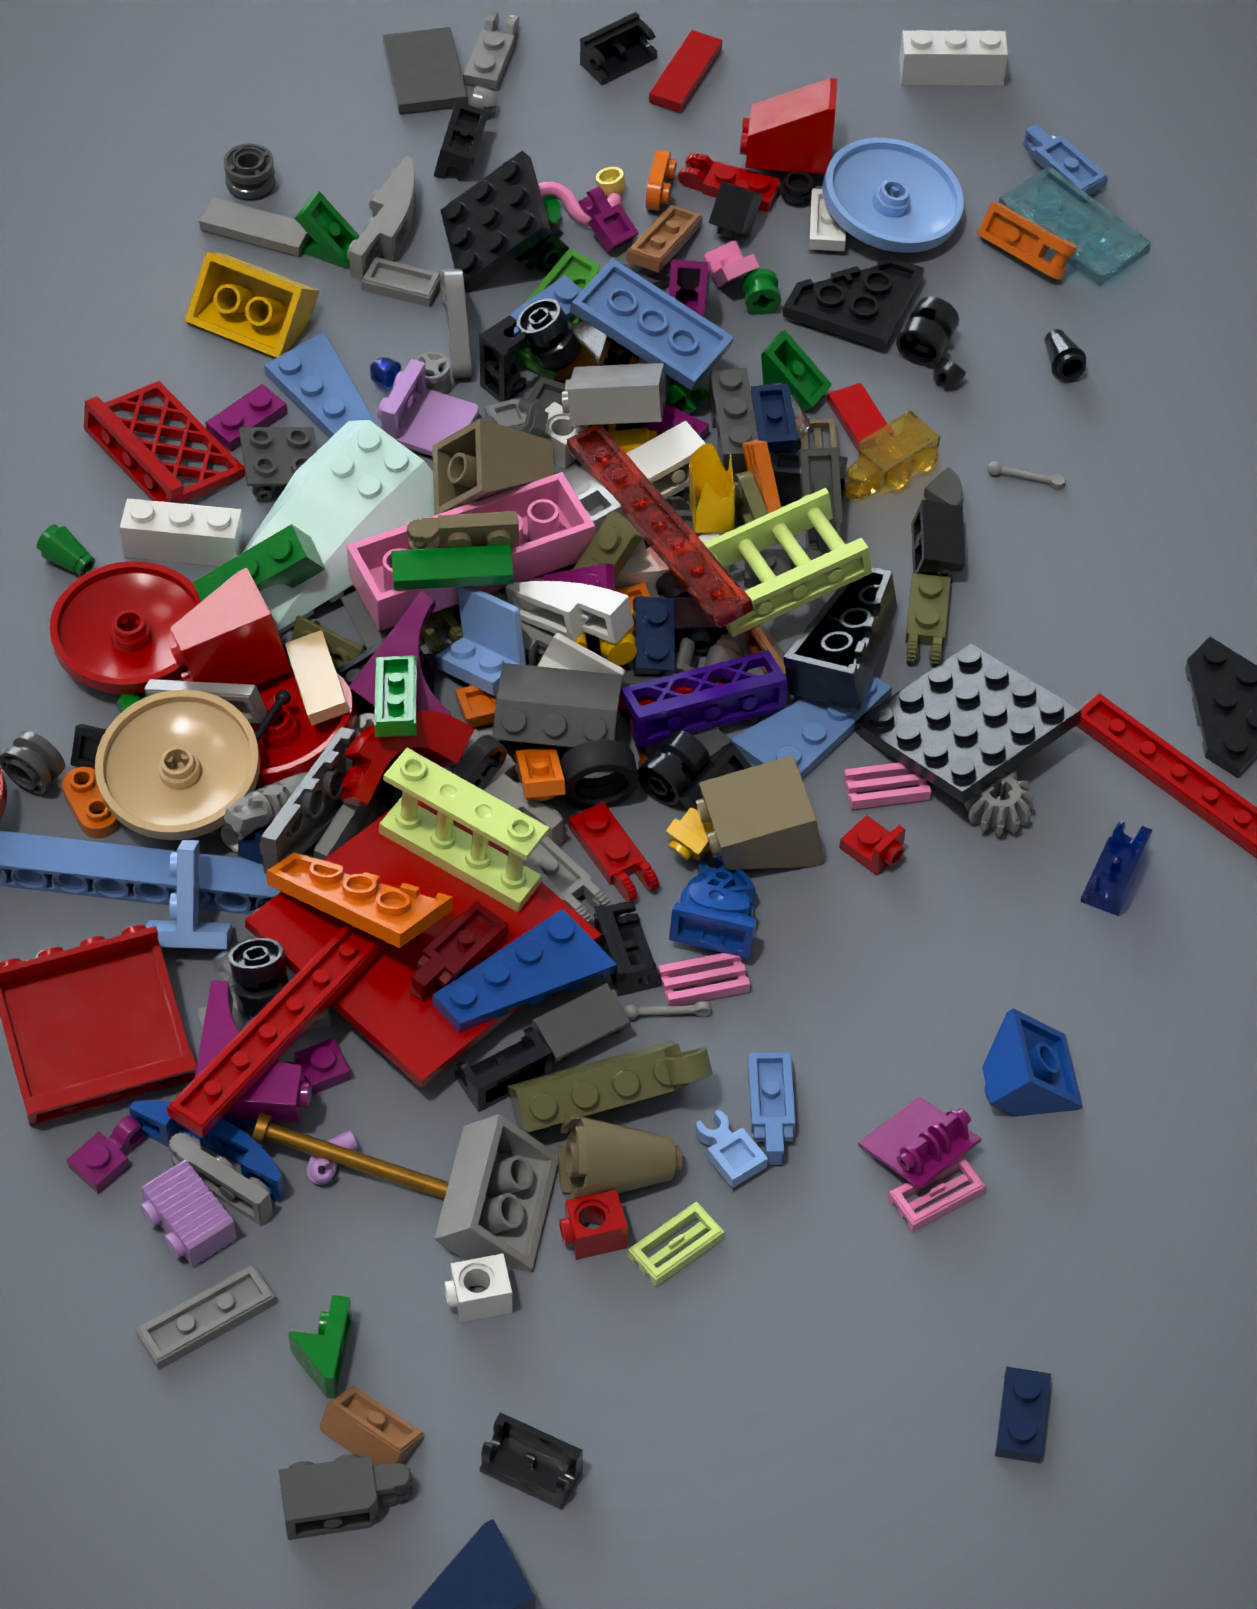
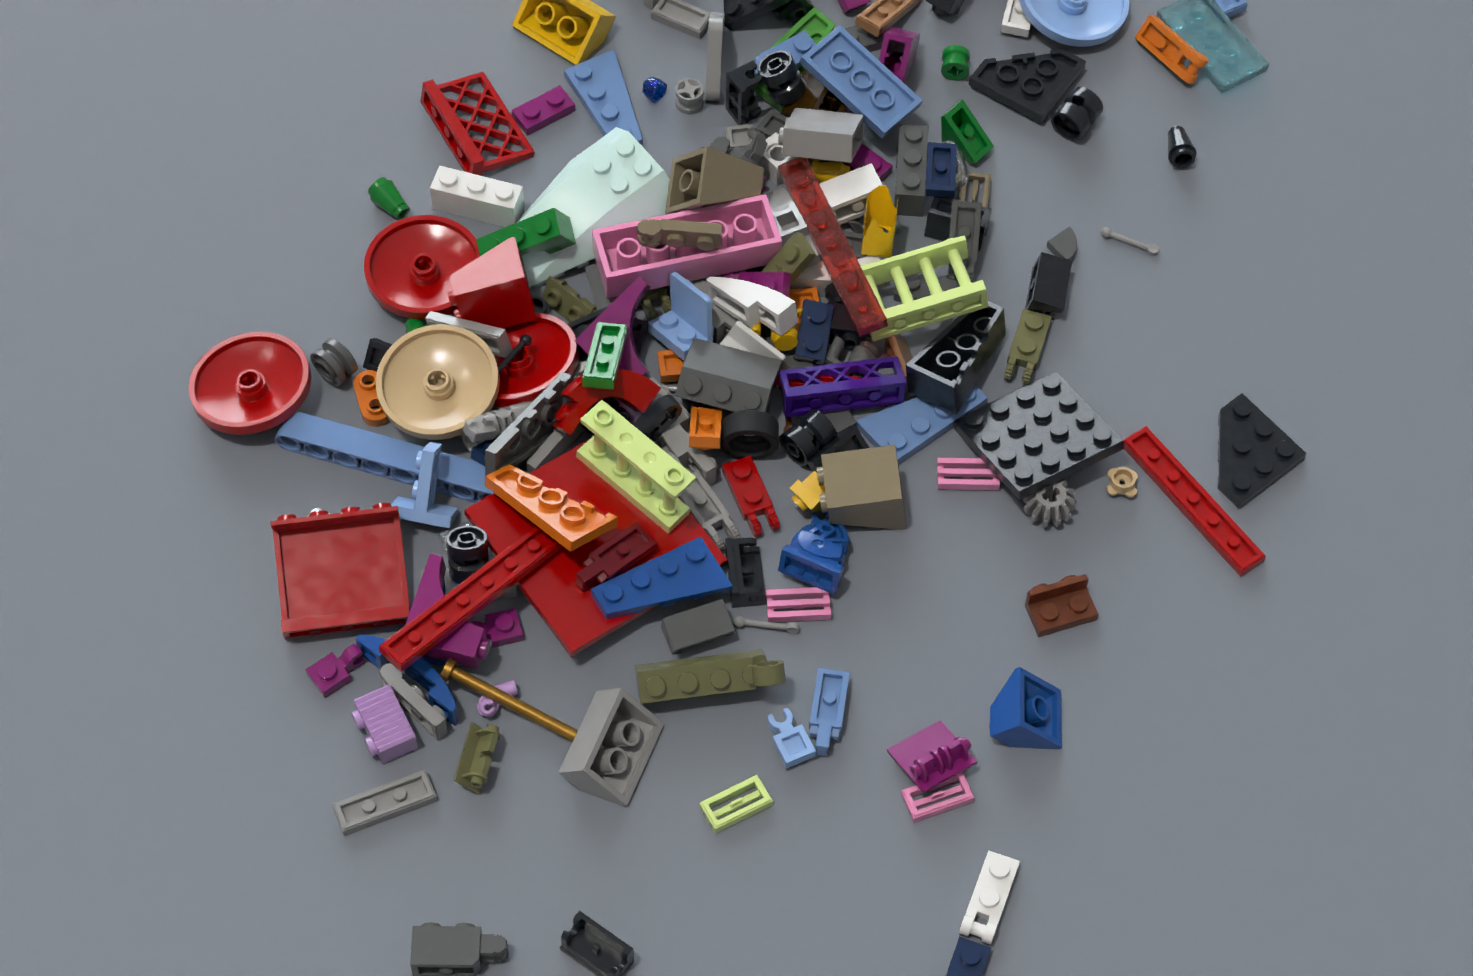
camera: 10 degrees right, 5 degrees up
dark grey hinge [239,427,318,501] -> none
tile [284,630,350,725] -> none
green slope [288,1295,352,1399] -> none
medium nougat slope [319,1385,425,1465] -> none
lavender bracket [378,359,479,456] -> none
green tile [391,544,513,590] -> none
white brick [444,1253,513,1323] -> none
black hinge [455,1027,552,1112] -> none
dark tan cone [558,1116,682,1201] -> none
red brick [559,1189,628,1260] -> none
green tile [666,381,709,414] -> none
bright pink bracket [703,241,760,288] -> none
olive plate [733,471,768,526] -> none
orange tile [741,440,781,514] -> none
red tile [827,383,894,453] -> none
red bracket [839,815,906,876] -> none
clear yellow hinge [844,410,941,501] -> none
black hinge [933,357,966,389] -> none
clear blue hinge [1080,821,1152,916] -> none
none -> olive hinge [453,722,501,795]
none -> white plate [959,850,1020,945]
none -> copper bracket [1025,574,1099,637]
none -> tan plate [1106,467,1138,498]

